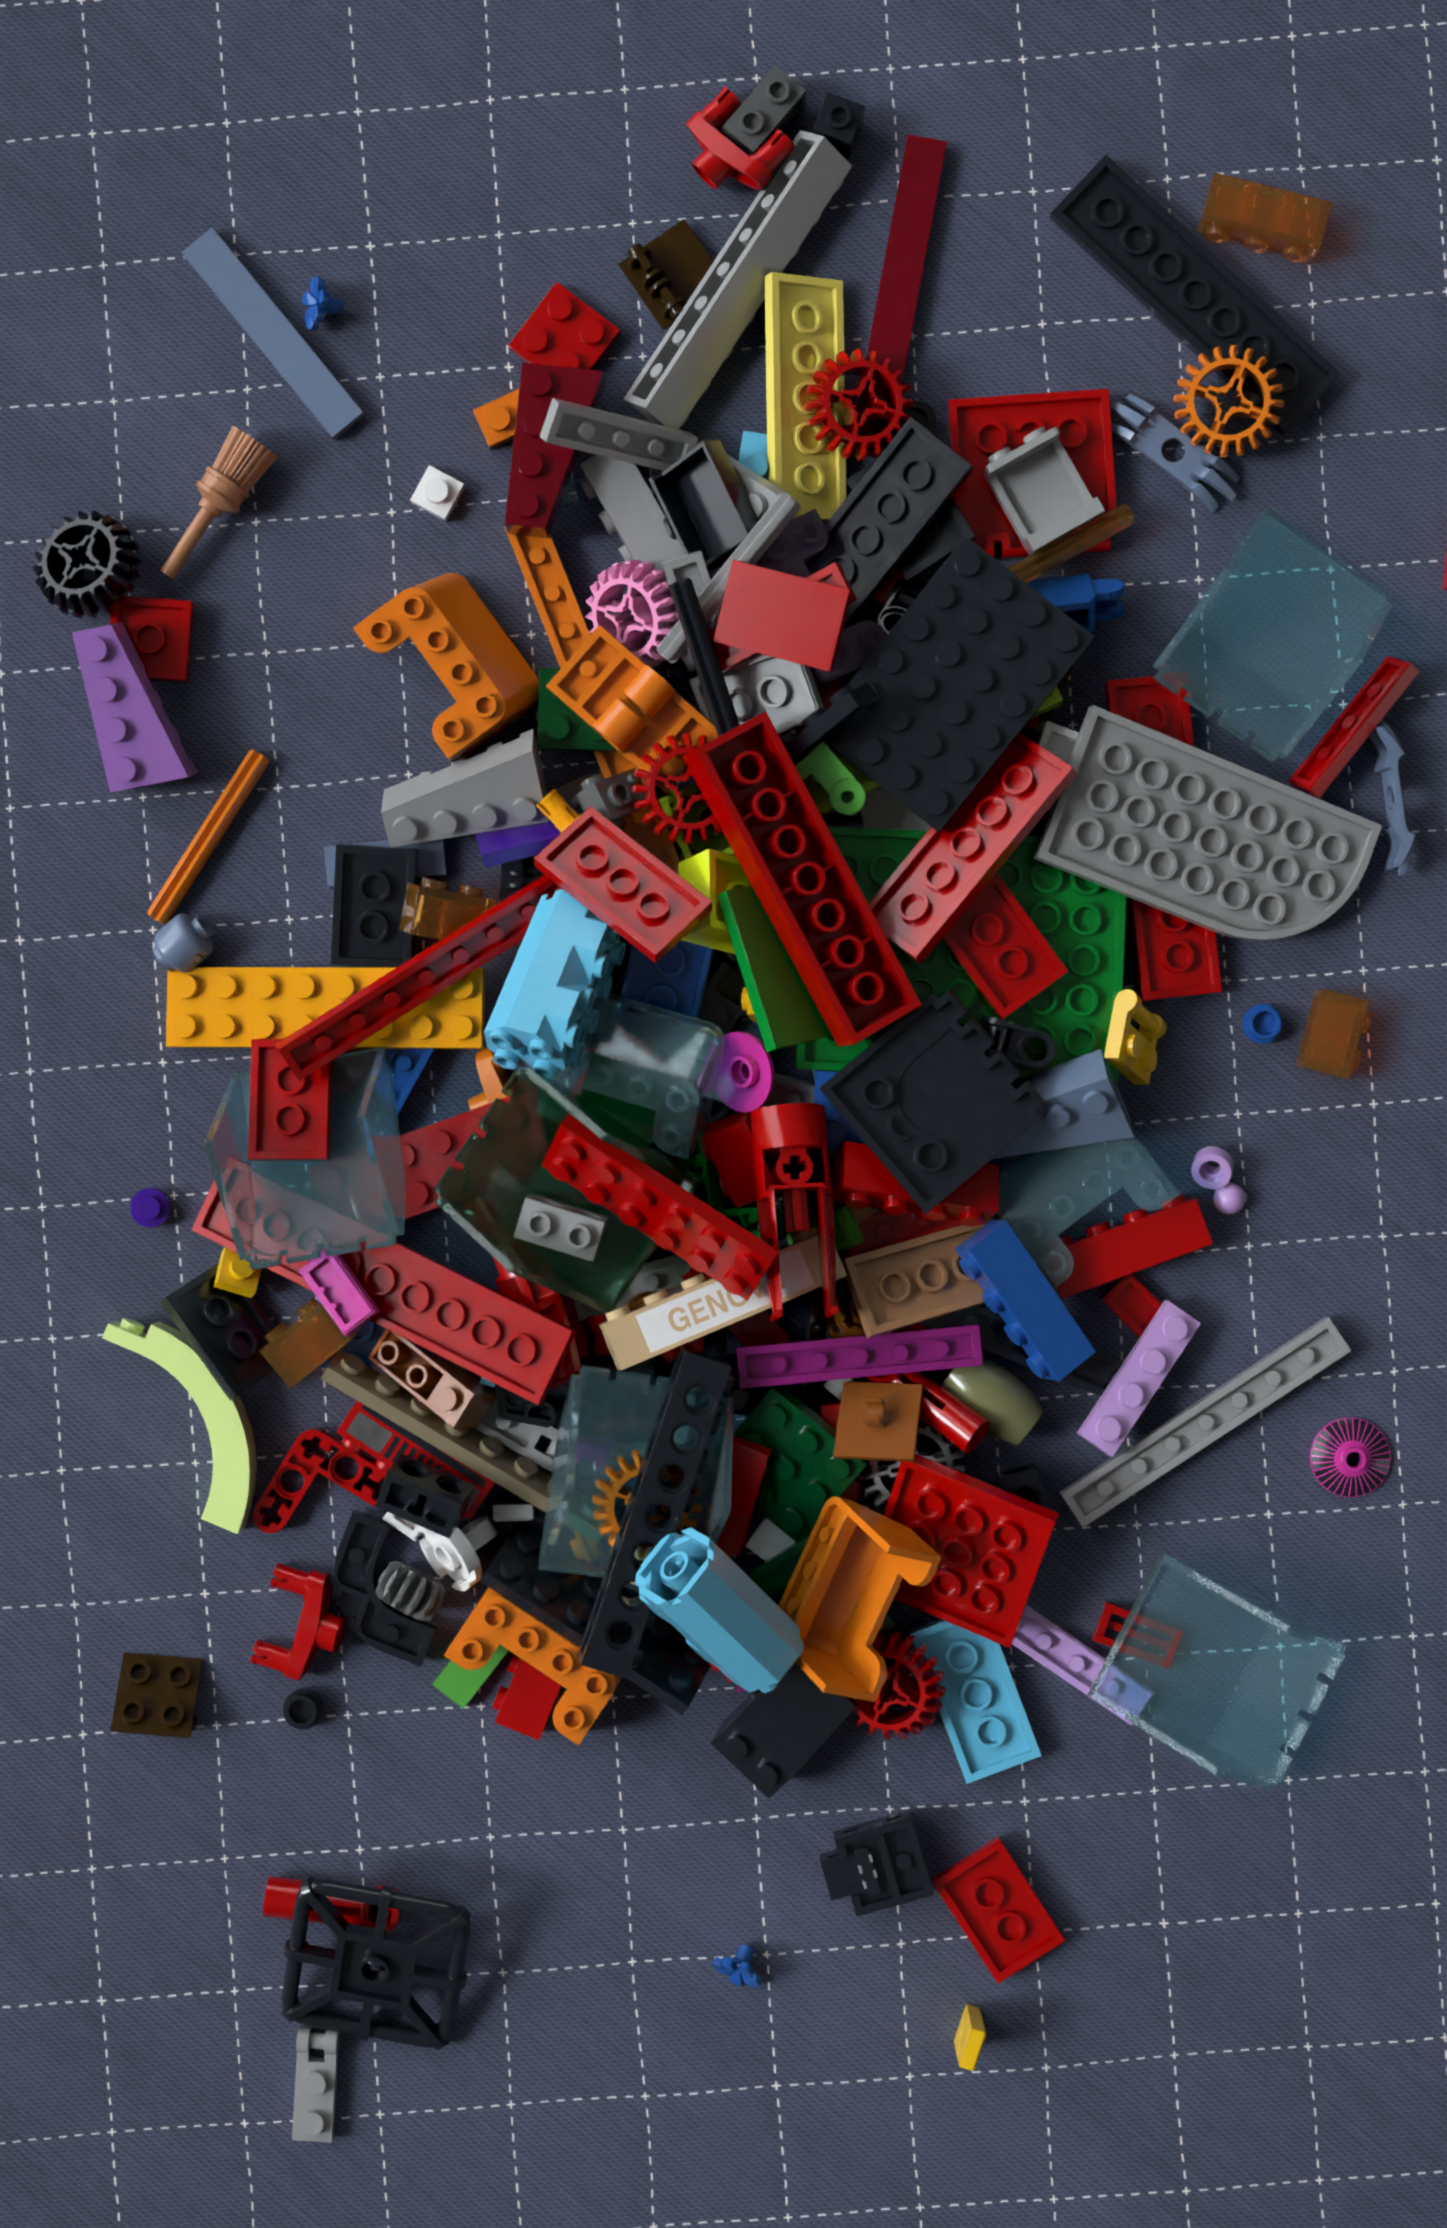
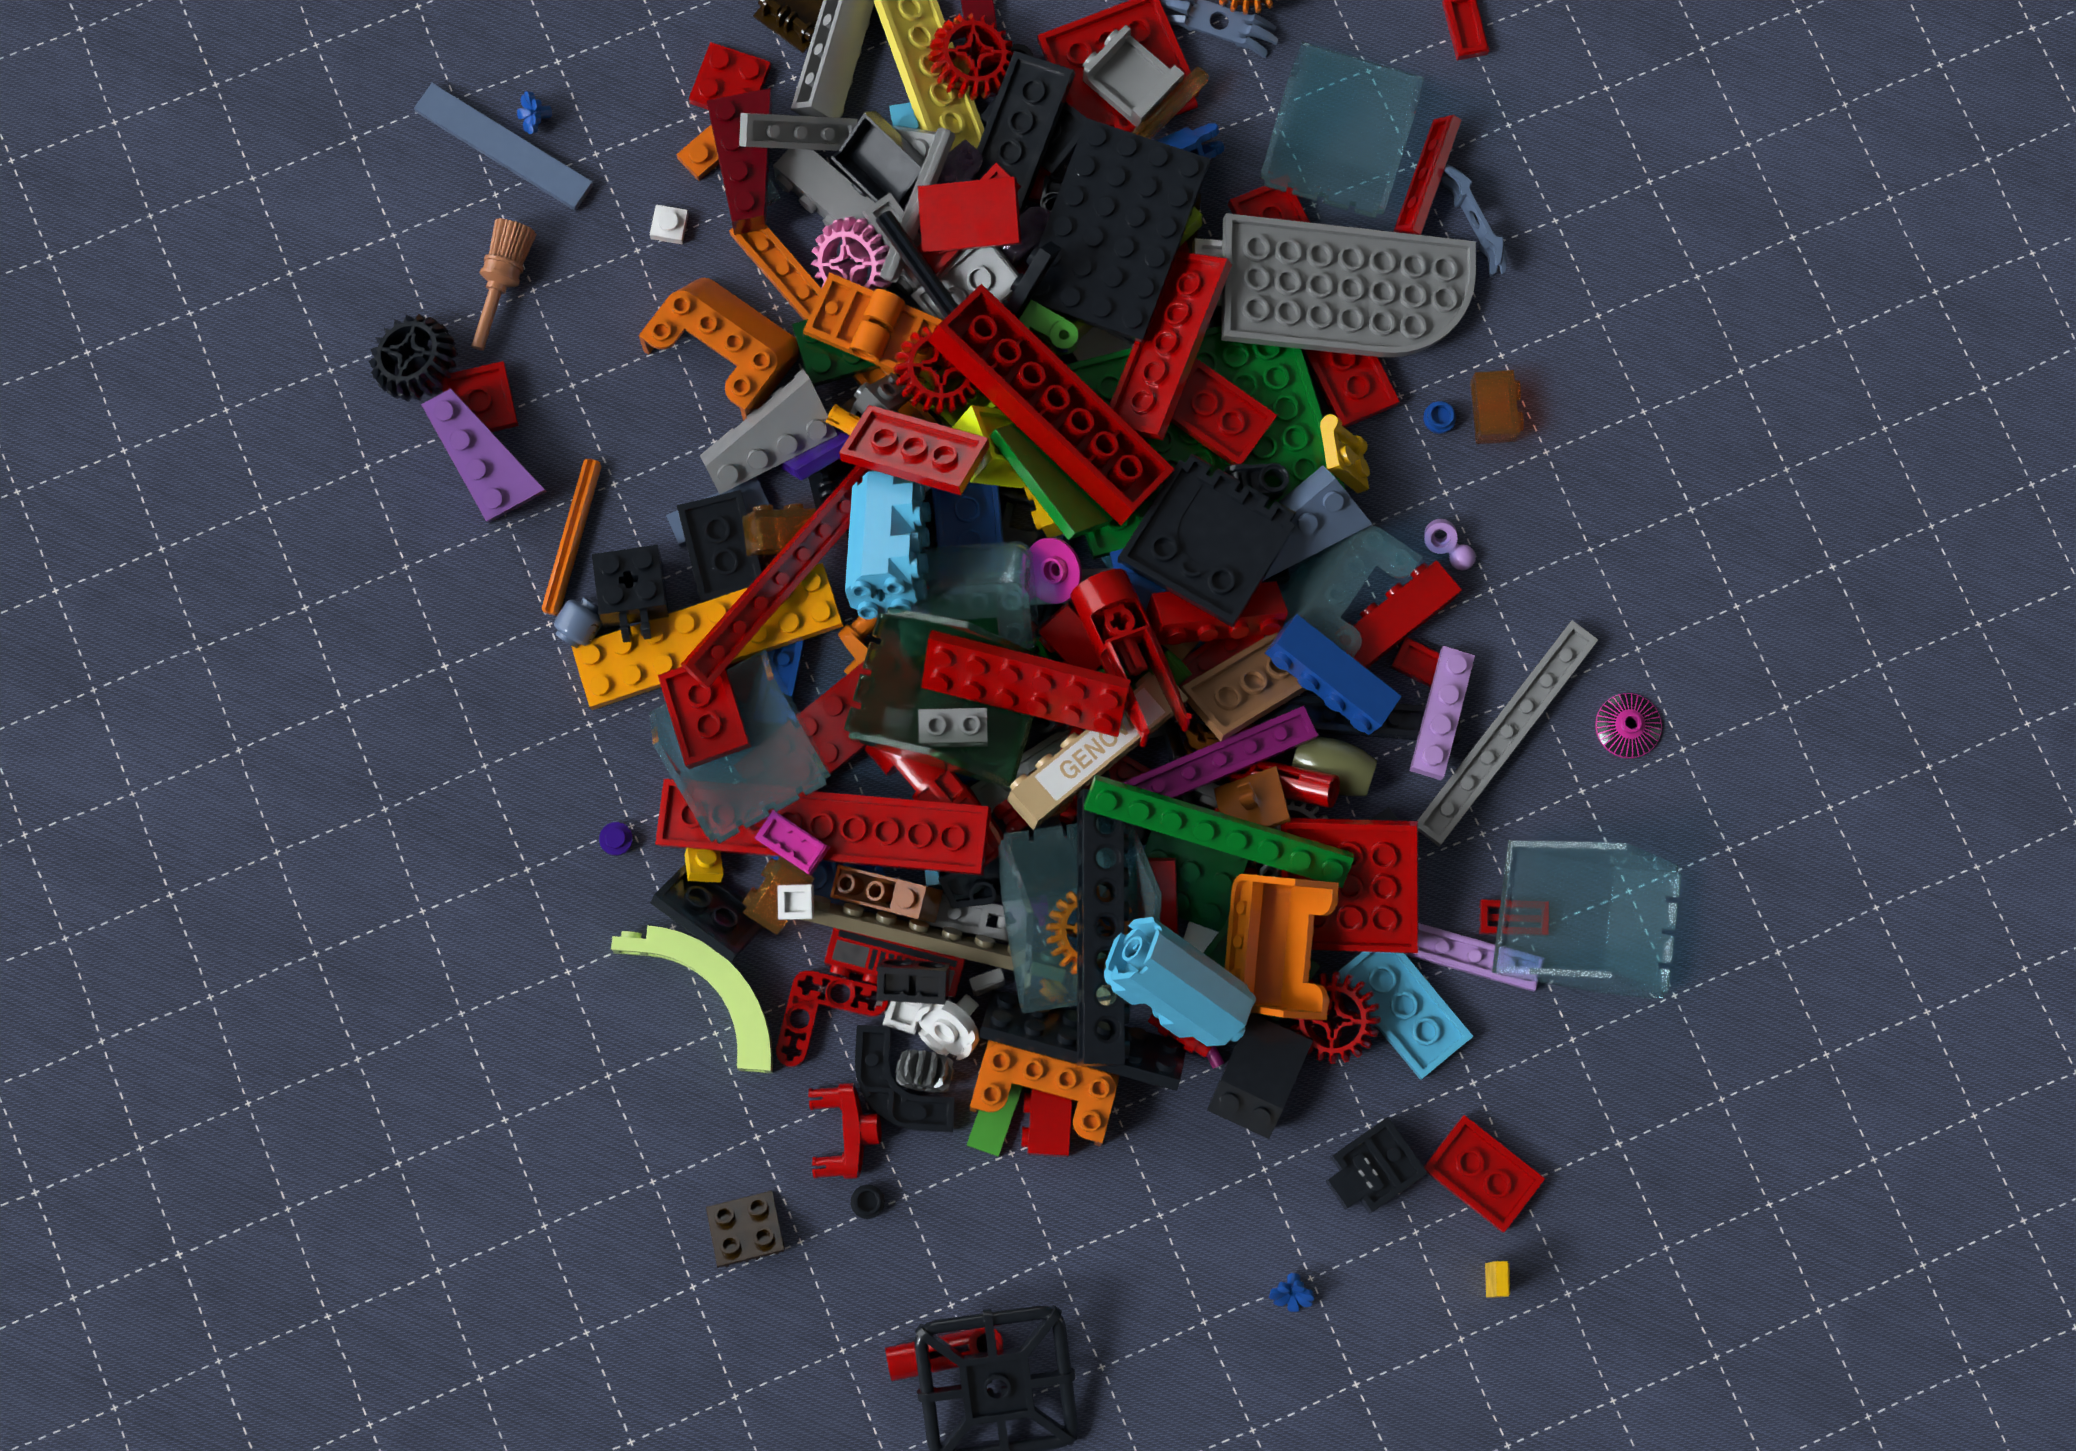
camera: 25 degrees left, 10 degrees down
none -> black hinge [592,544,669,643]
none -> white plate [777,884,814,920]
none -> green plate [1084,774,1354,888]

